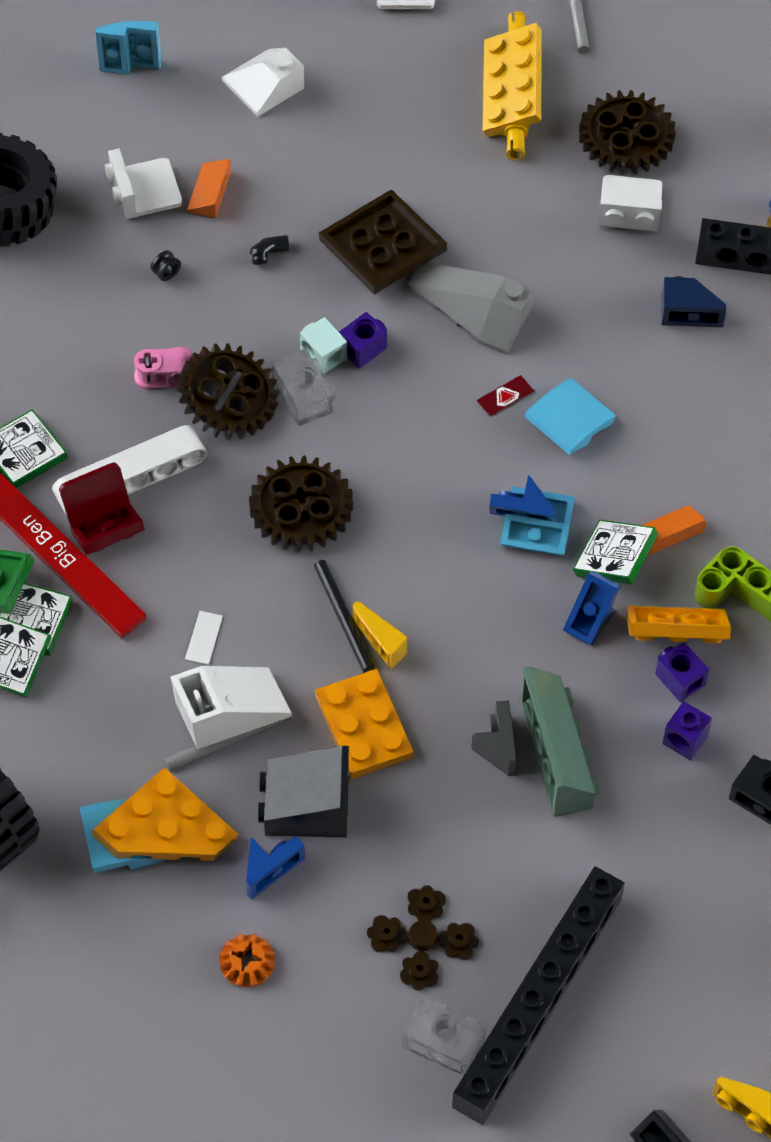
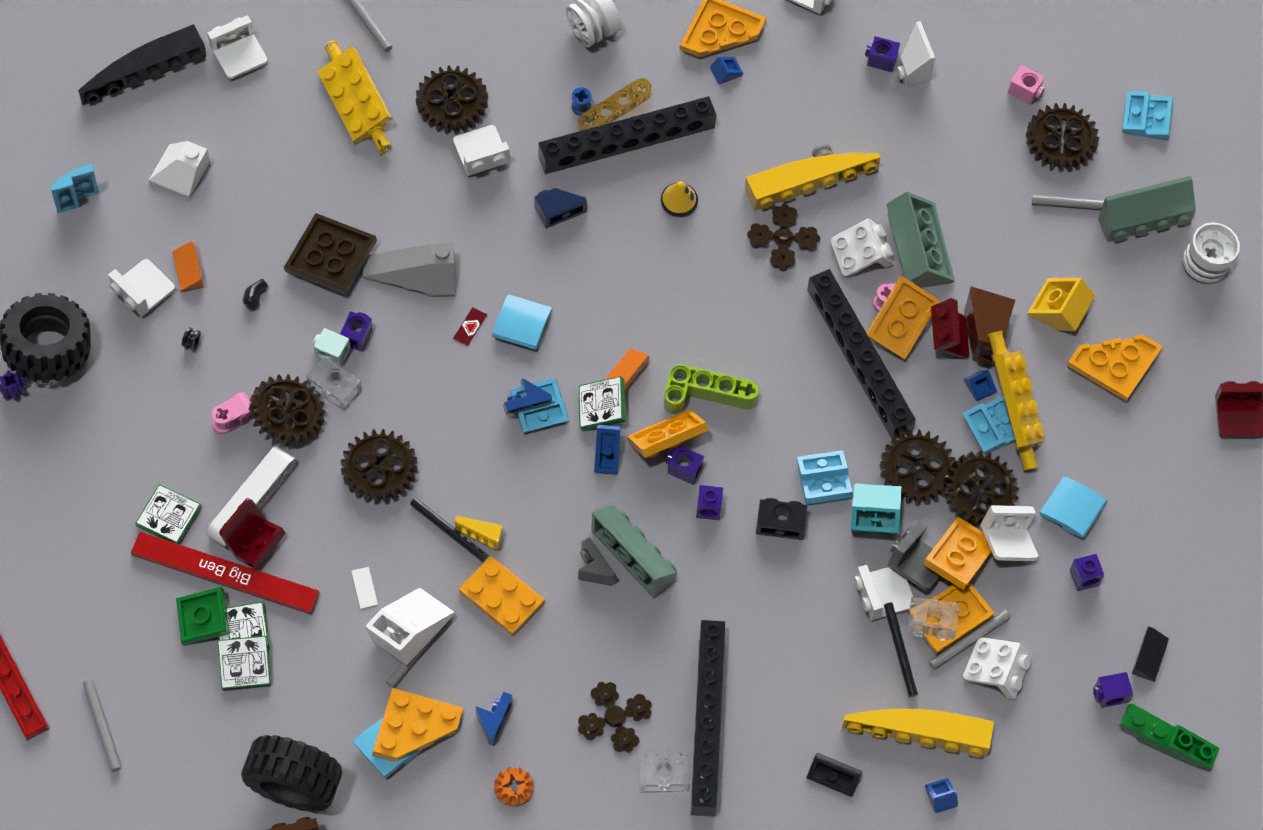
camera: 30 degrees left, 5 degrees up
slope [258,746,349,838] -> none

